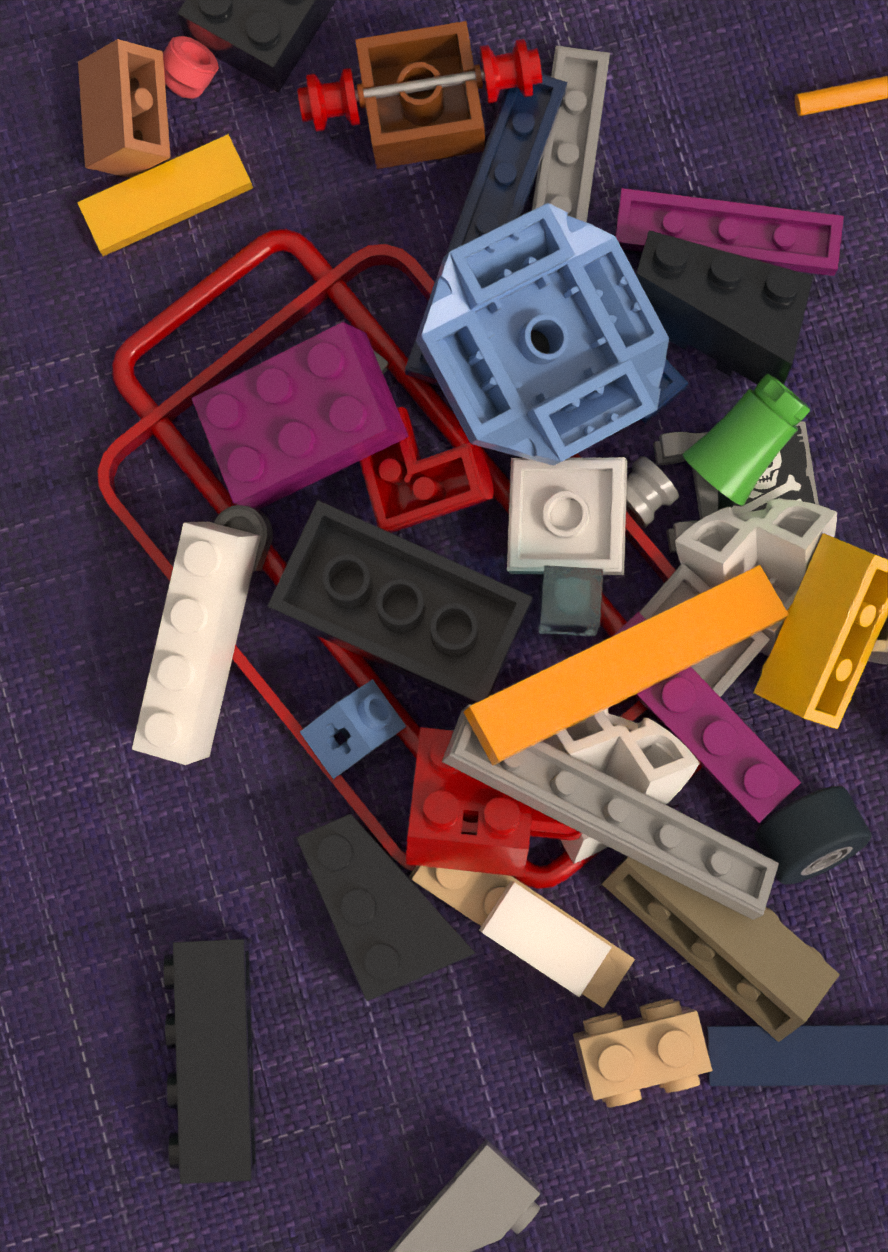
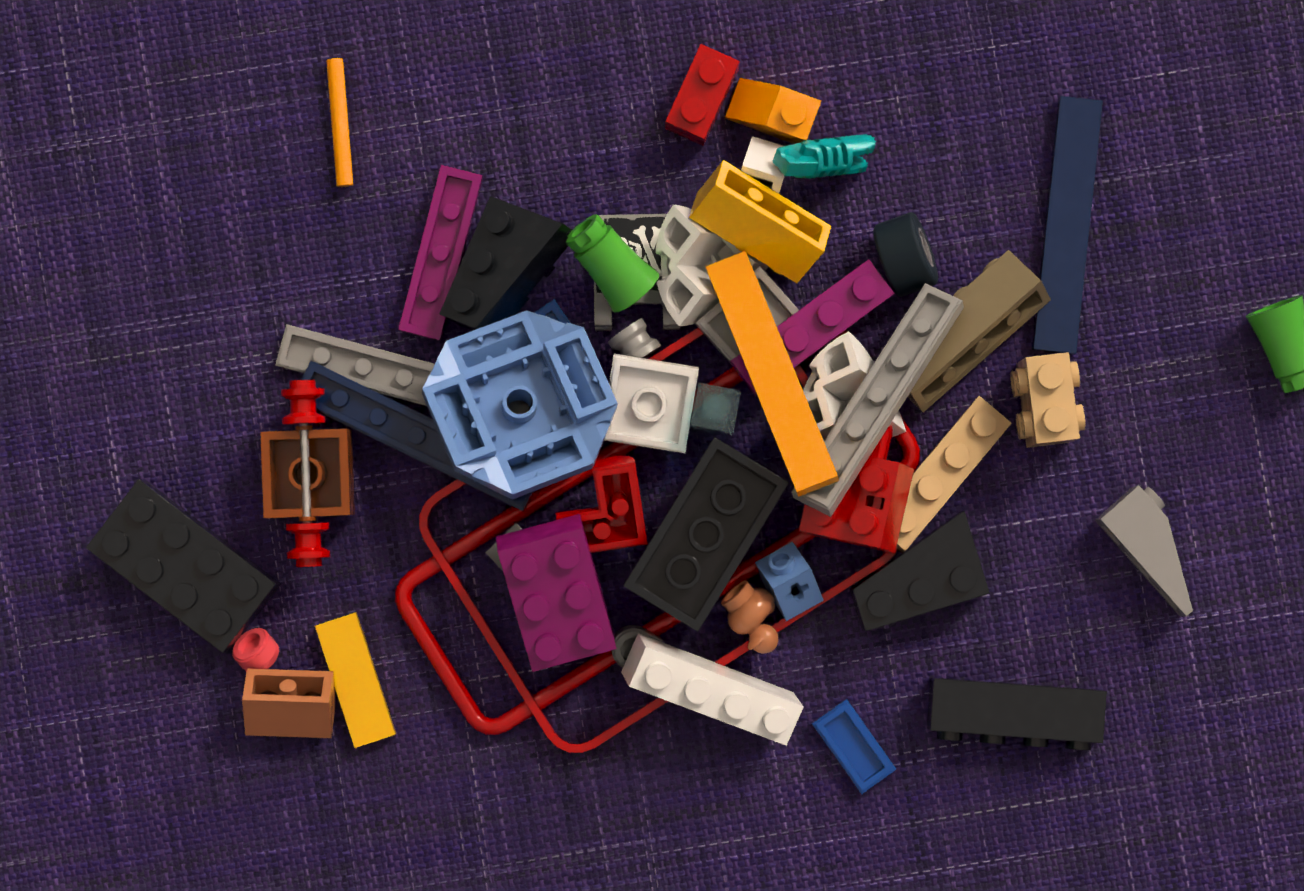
camera: 85 degrees left, 5 degrees up
white tile [479,881,611,997] -> none
none -> nougat animal [721,580,779,654]
none -> blue tile [811,699,896,794]

